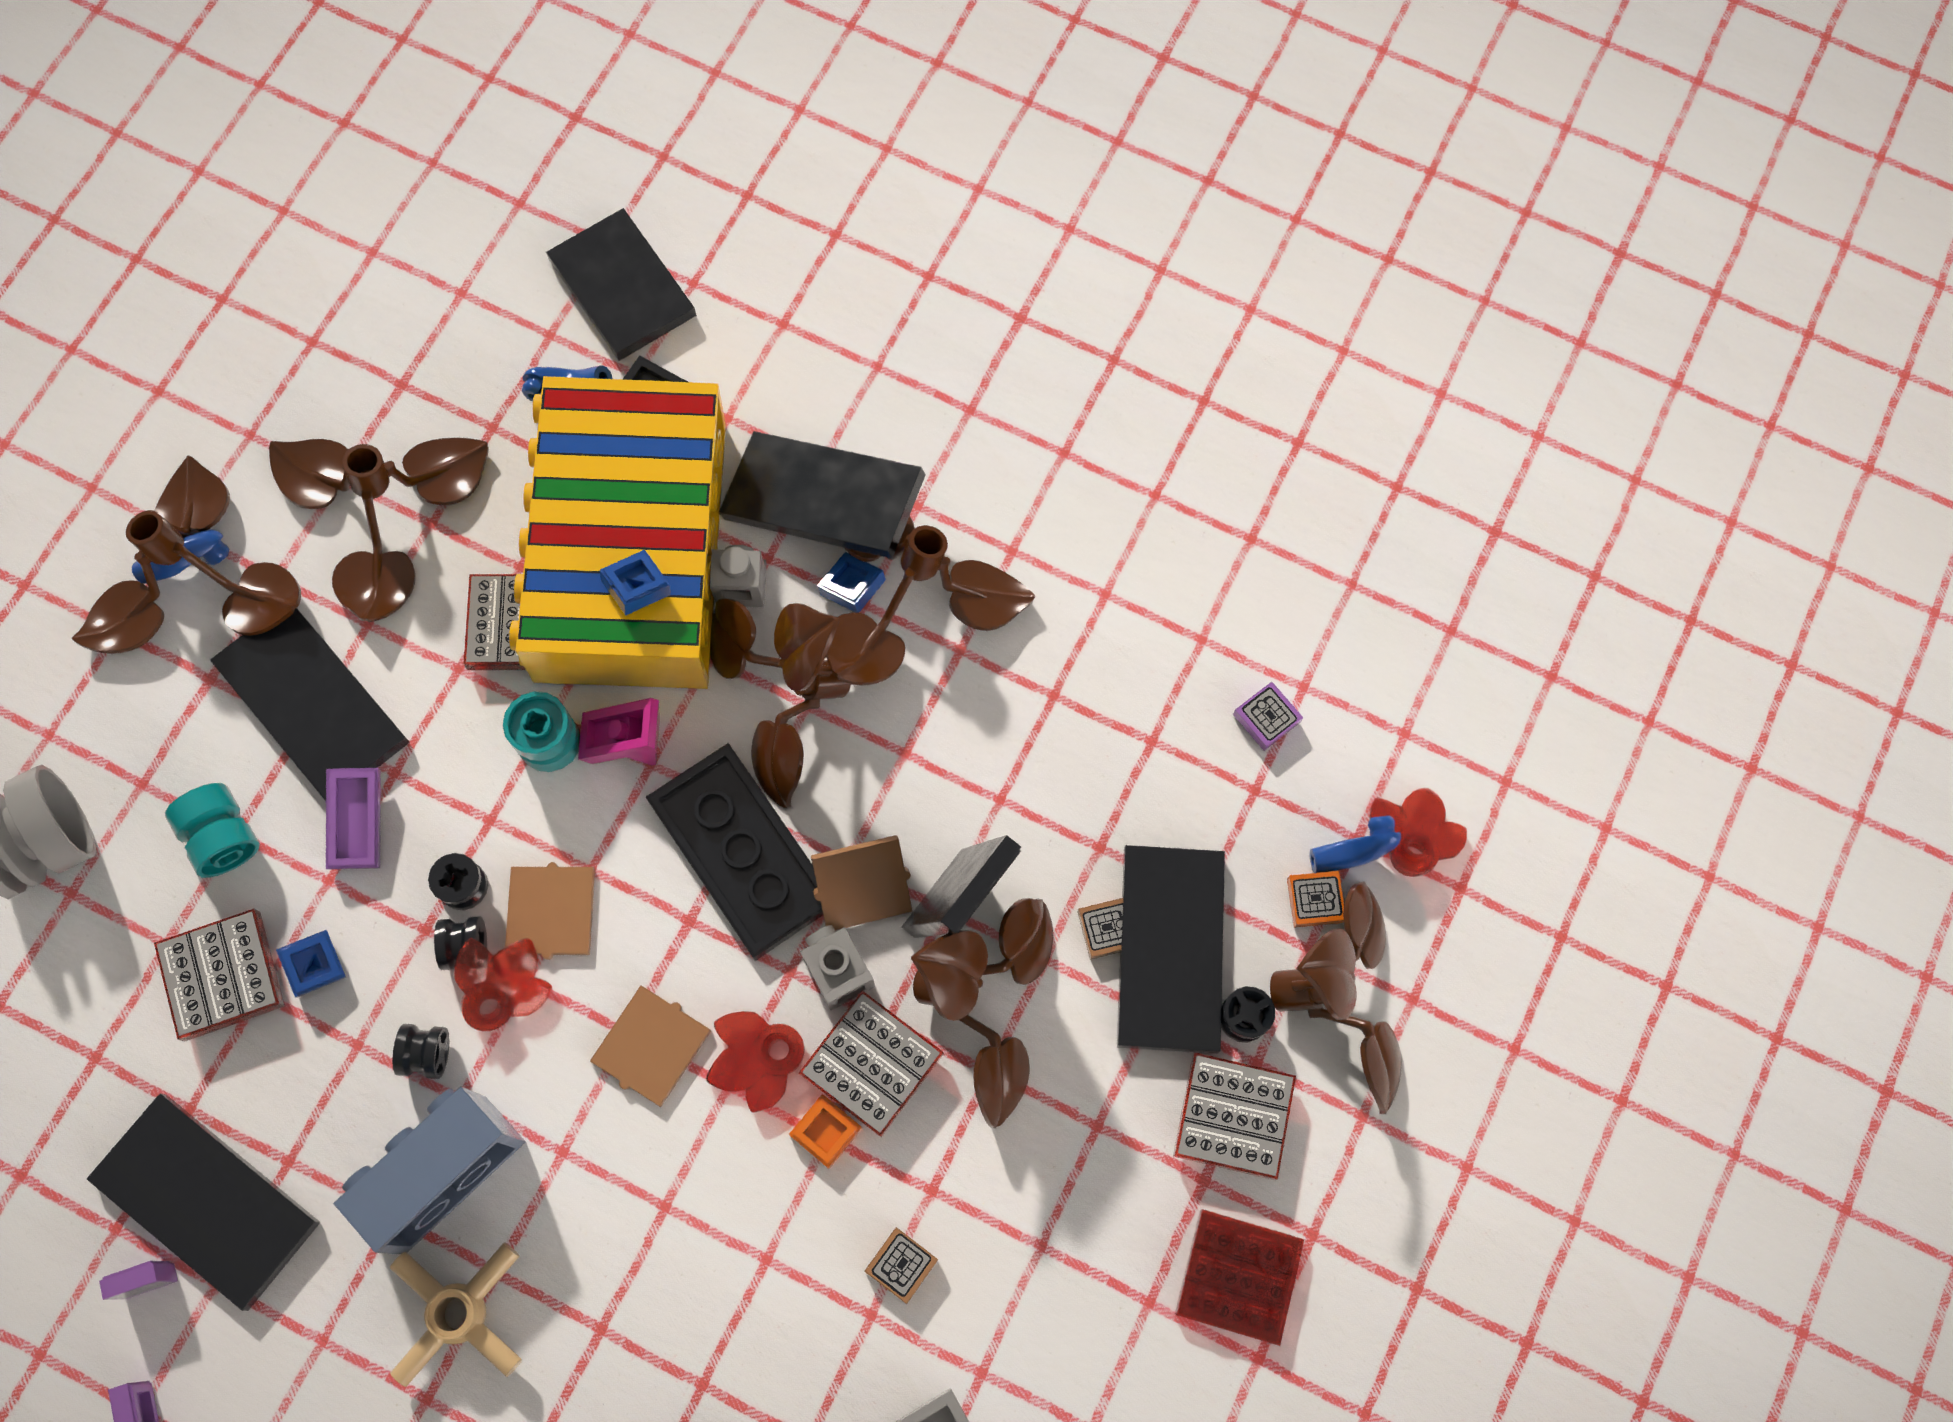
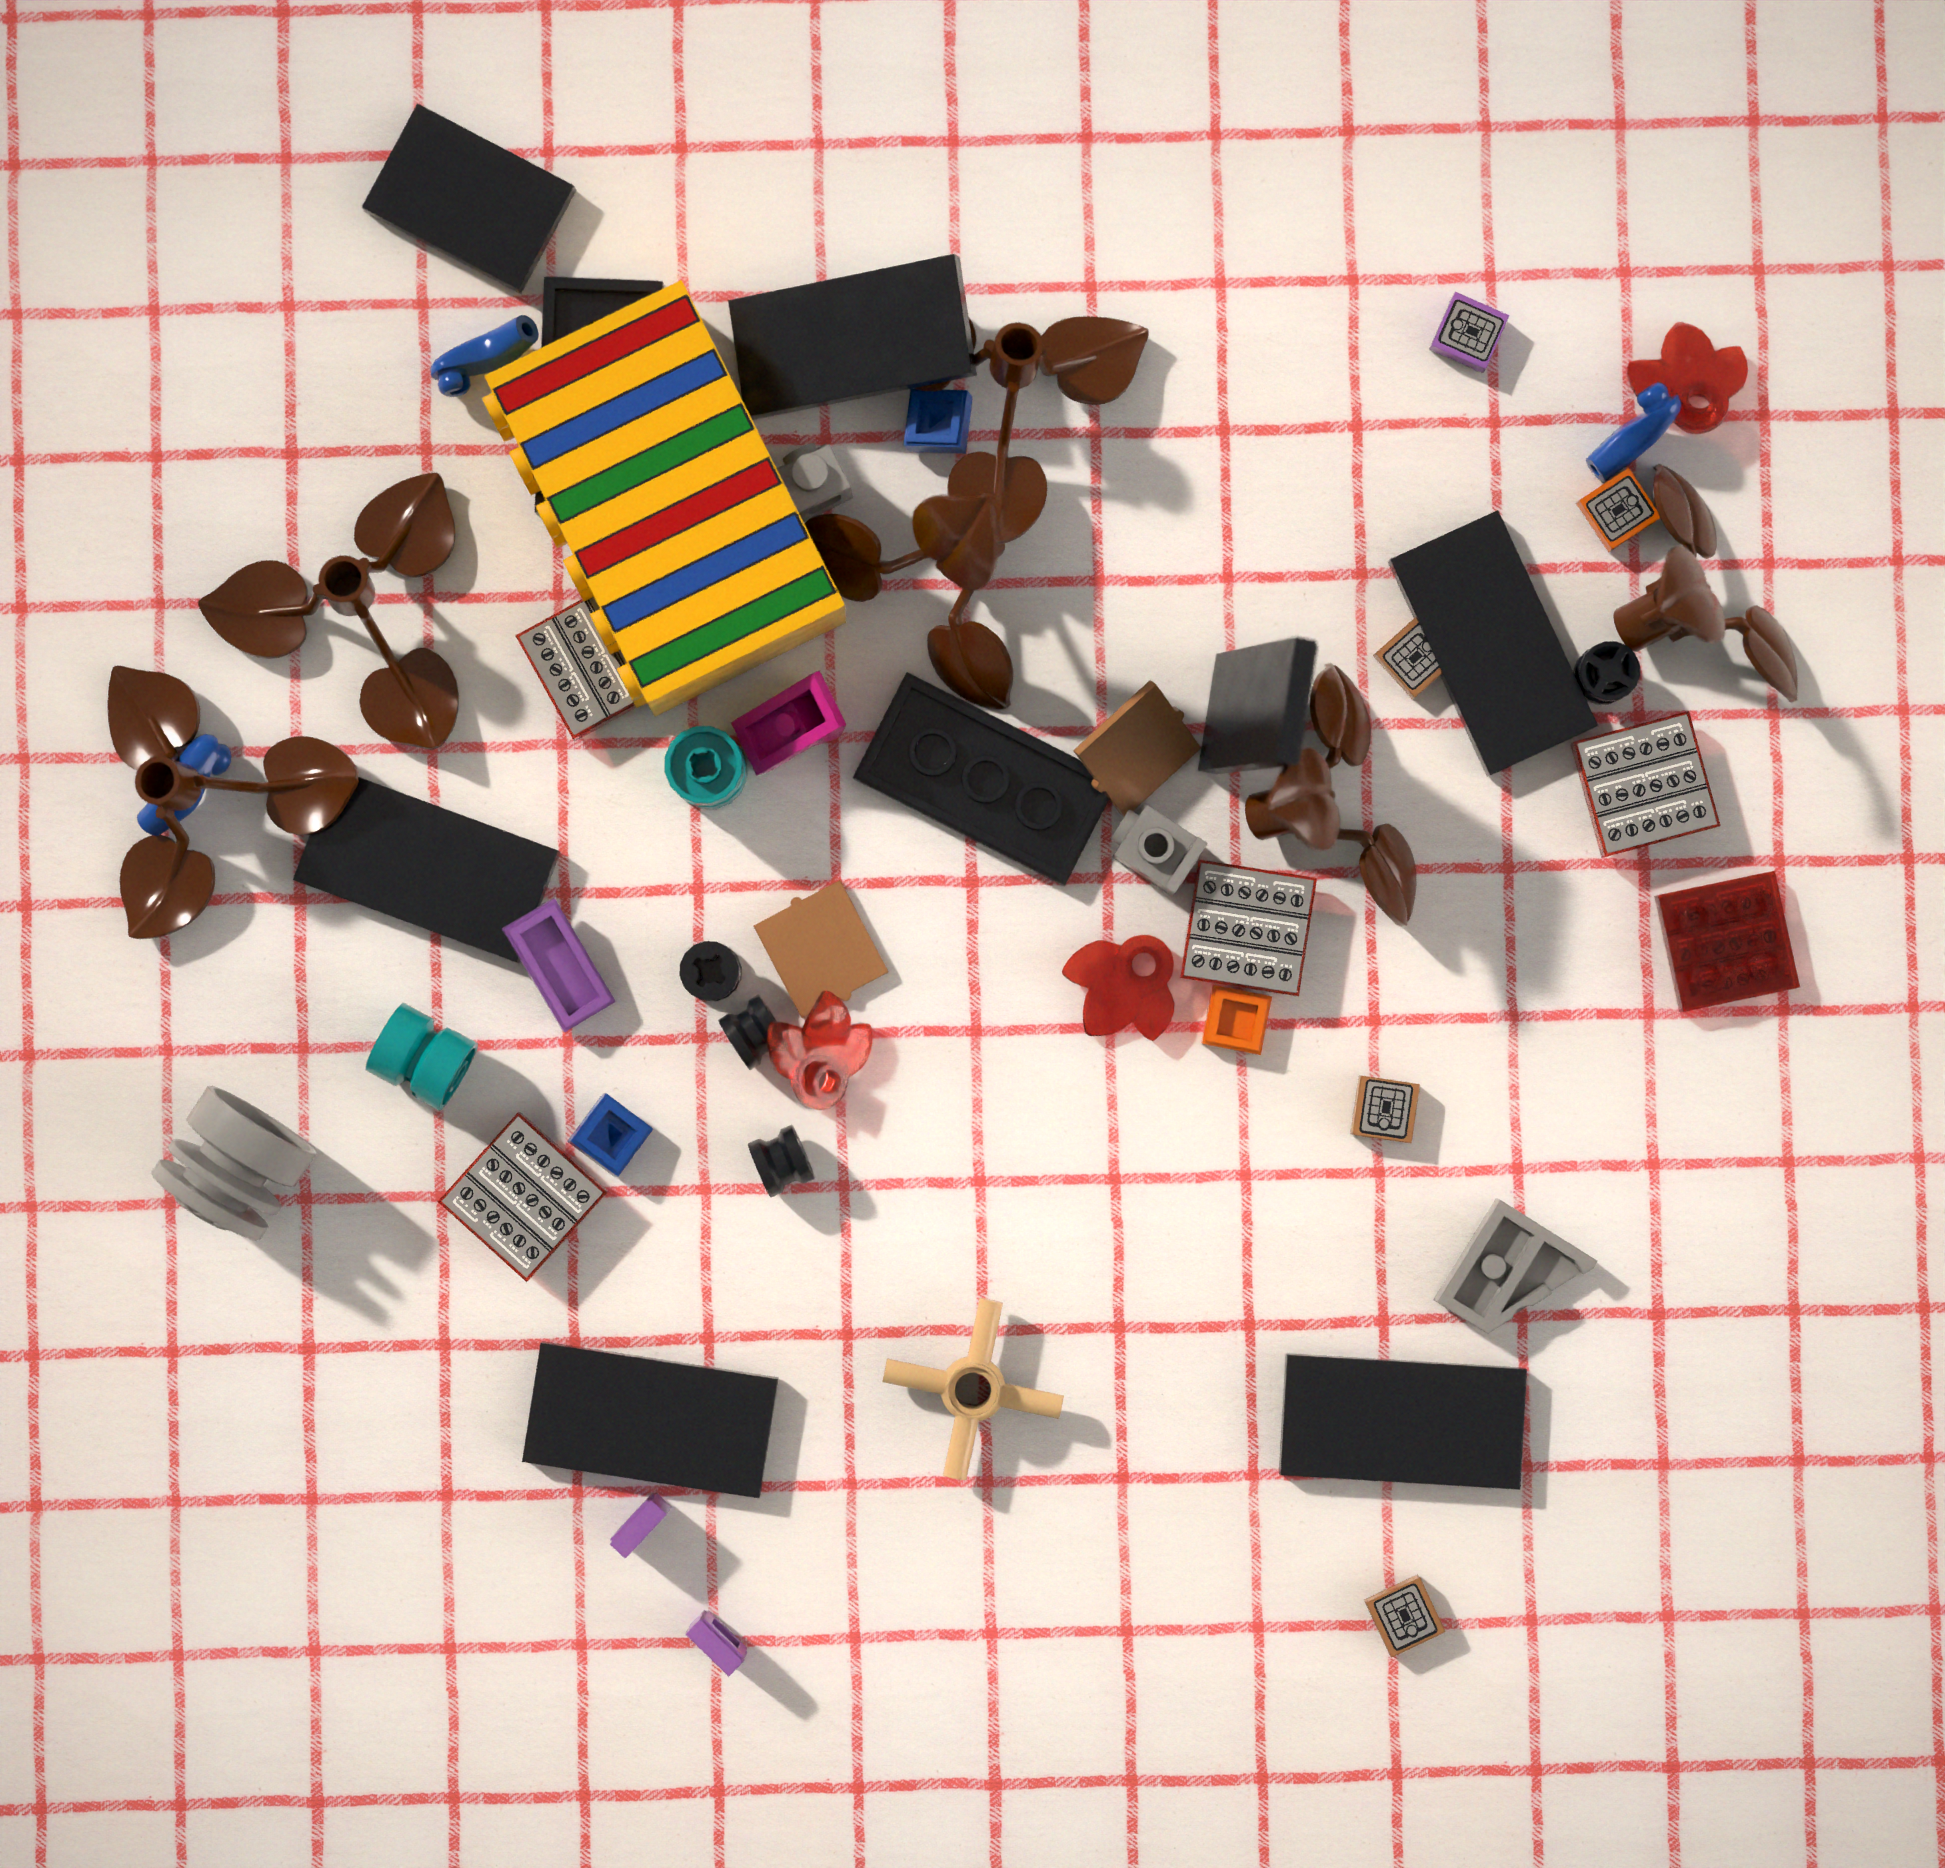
camera: 25 degrees left, 15 degrees up
sand blue brick [333,1086,526,1254] -> none
medium nougat piece [590,985,711,1107] -> none
blue tile [600,550,670,616] -> none

